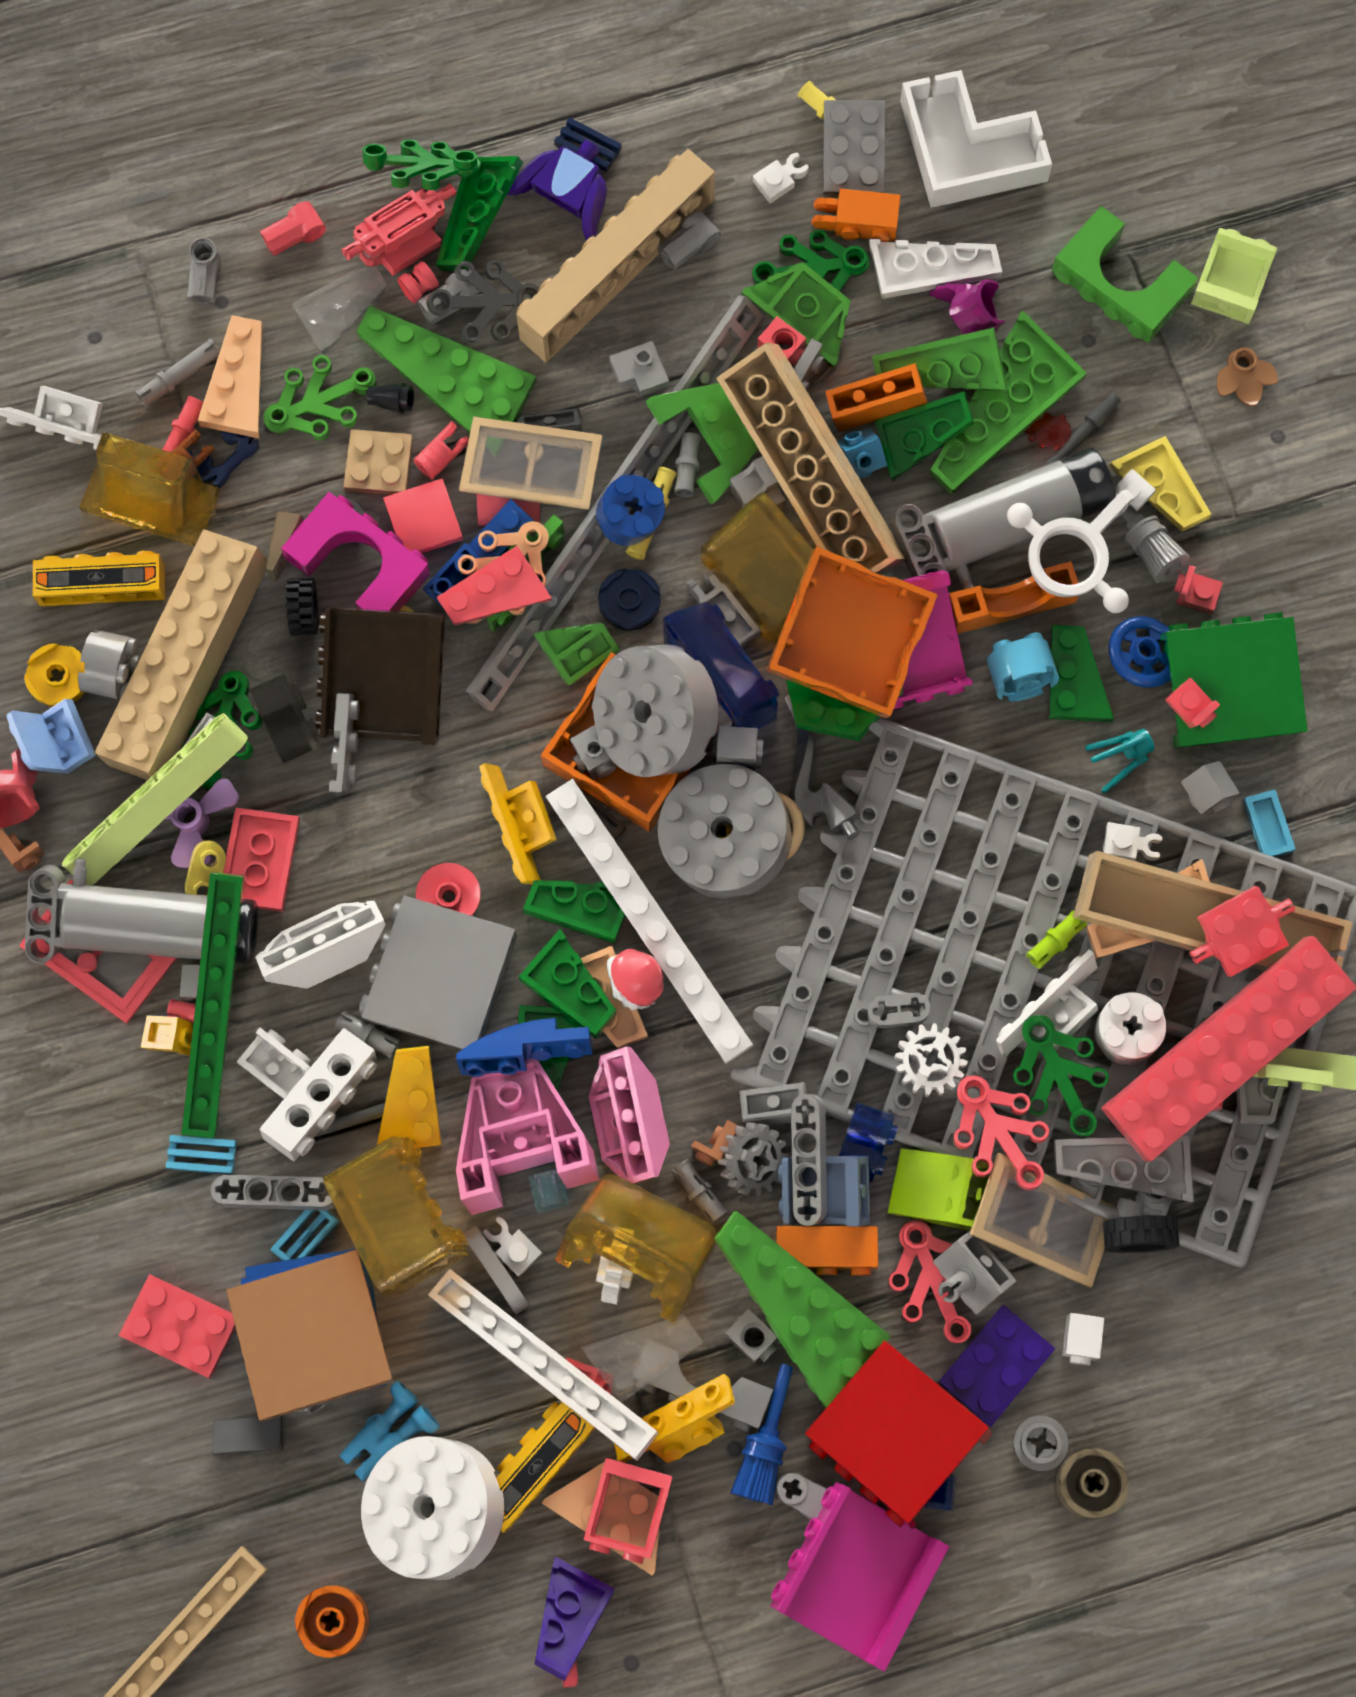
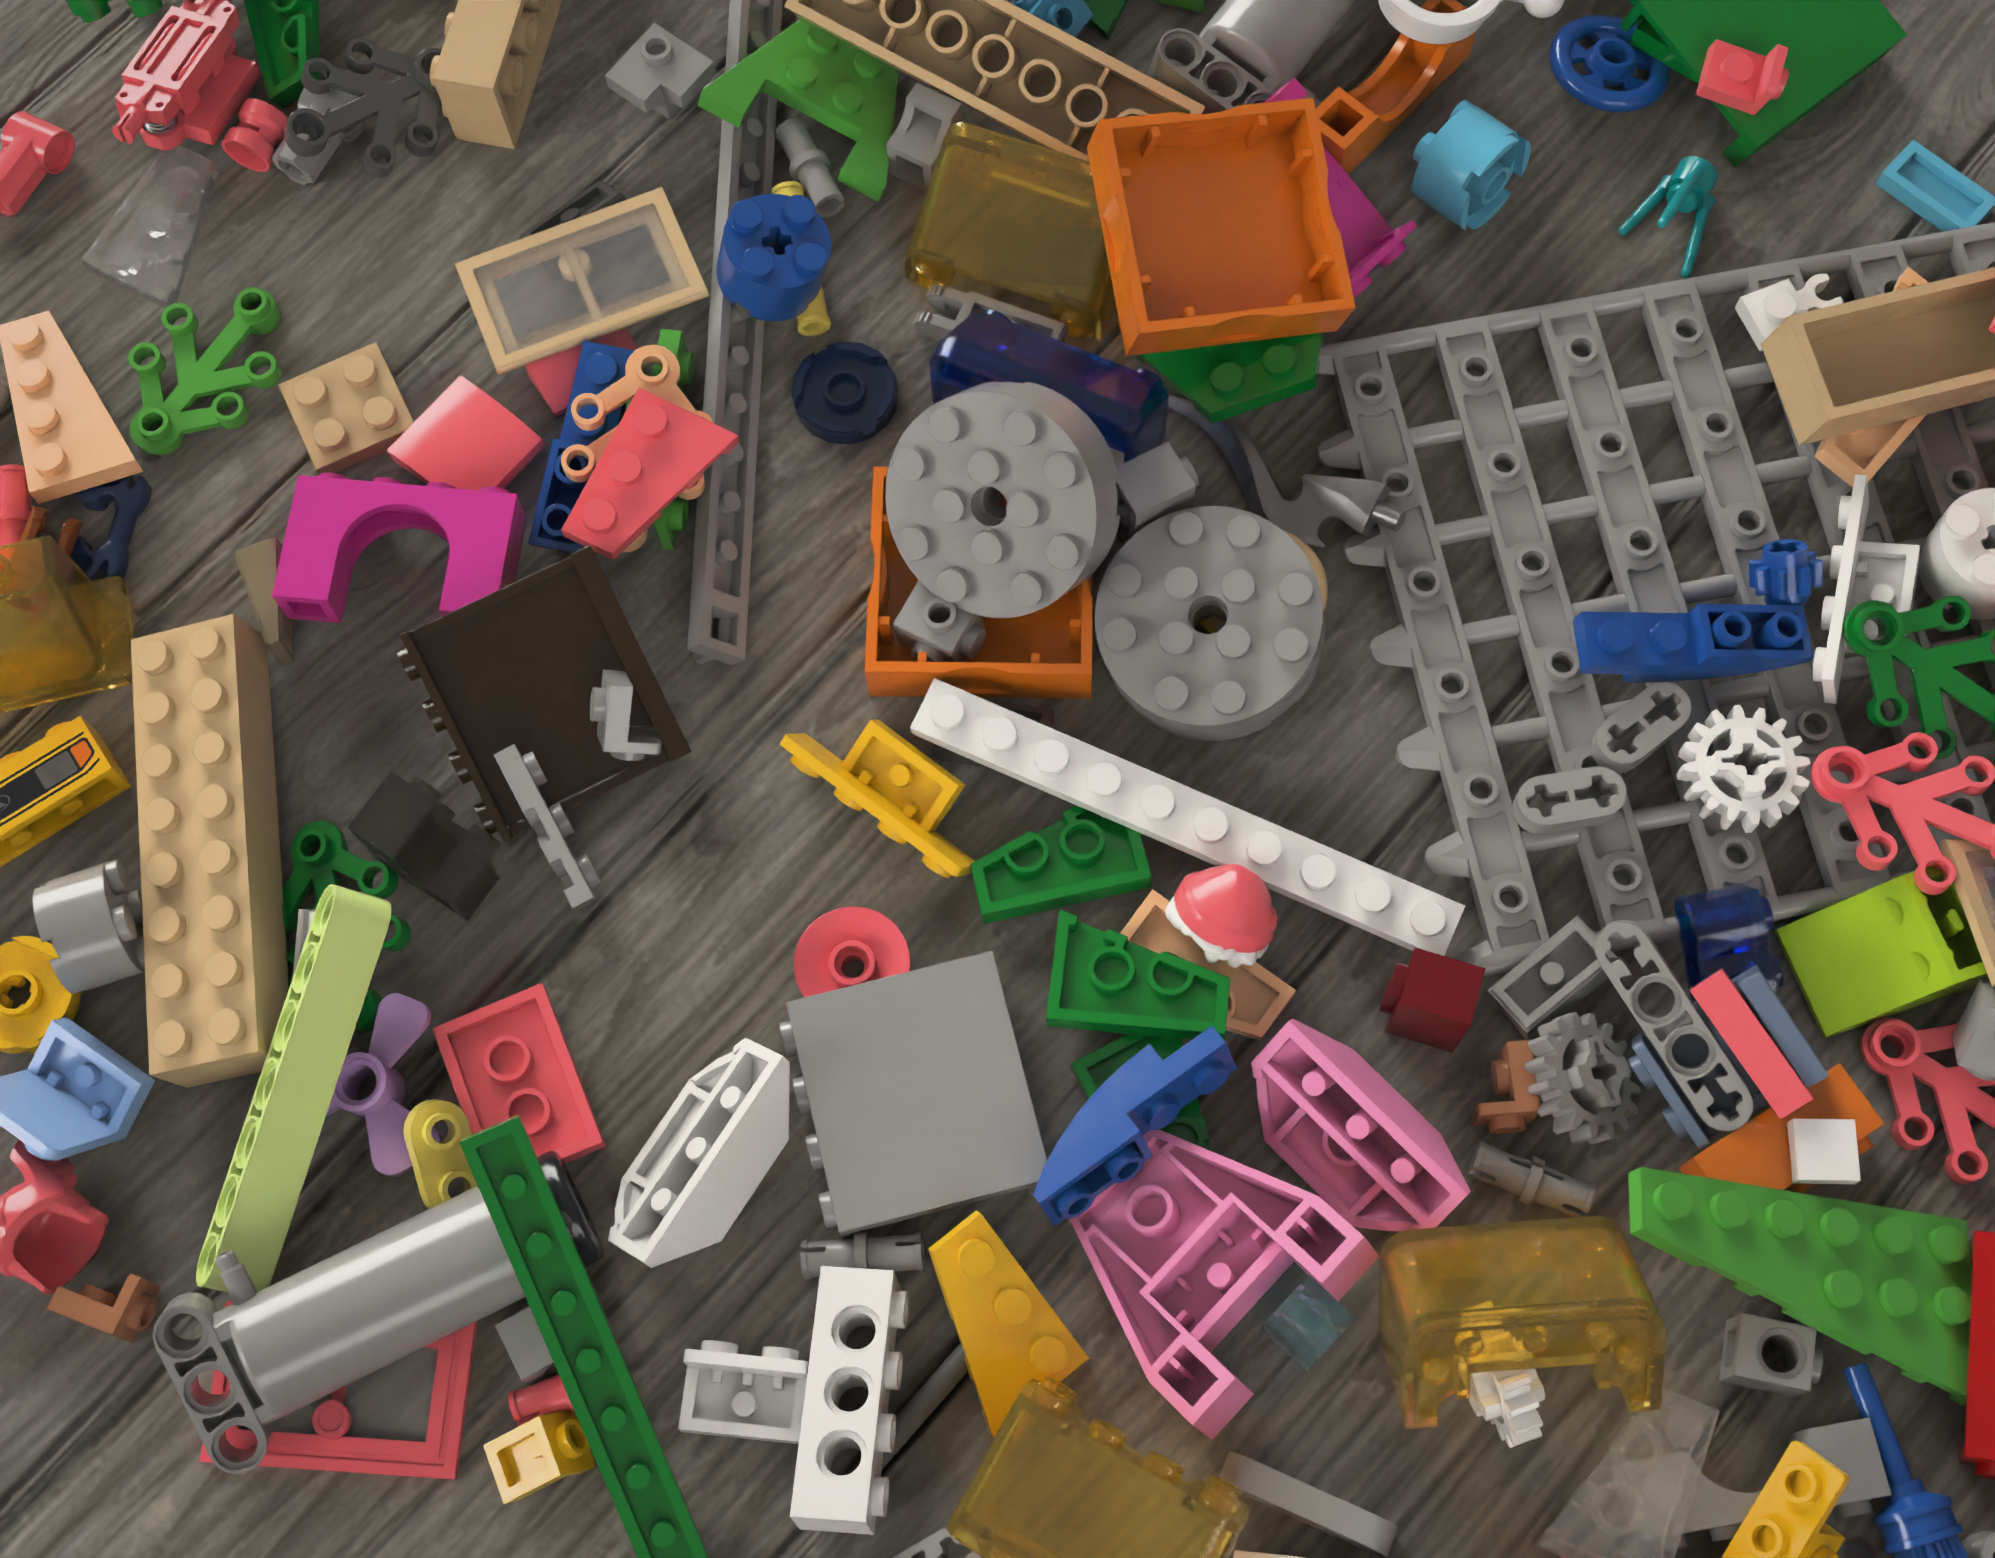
camera: 30 degrees left, 5 degrees down
black tyre [286,578,319,636] -> none
bright green wing [356,306,537,459] -> none
black cone [366,383,414,414] -> none
coral hinge [413,421,469,480] -> none
white plate [483,1217,543,1277] -> none
bright green wing [533,623,620,686] -> none
lime pin [1026,910,1087,969] -> none
green wing [1048,625,1114,722] -> none
light grey brick [1181,761,1240,815] -> none
none -> light grey bracket [590,669,661,761]
none -> dark red piece [1379,947,1486,1053]
none -> light grey beam [1512,766,1627,834]
none -> blue slope [1573,604,1814,683]
none -> coral piece [1689,968,1814,1120]
none -> blue gear [1749,539,1823,605]
none -> white tile [1787,1119,1861,1184]

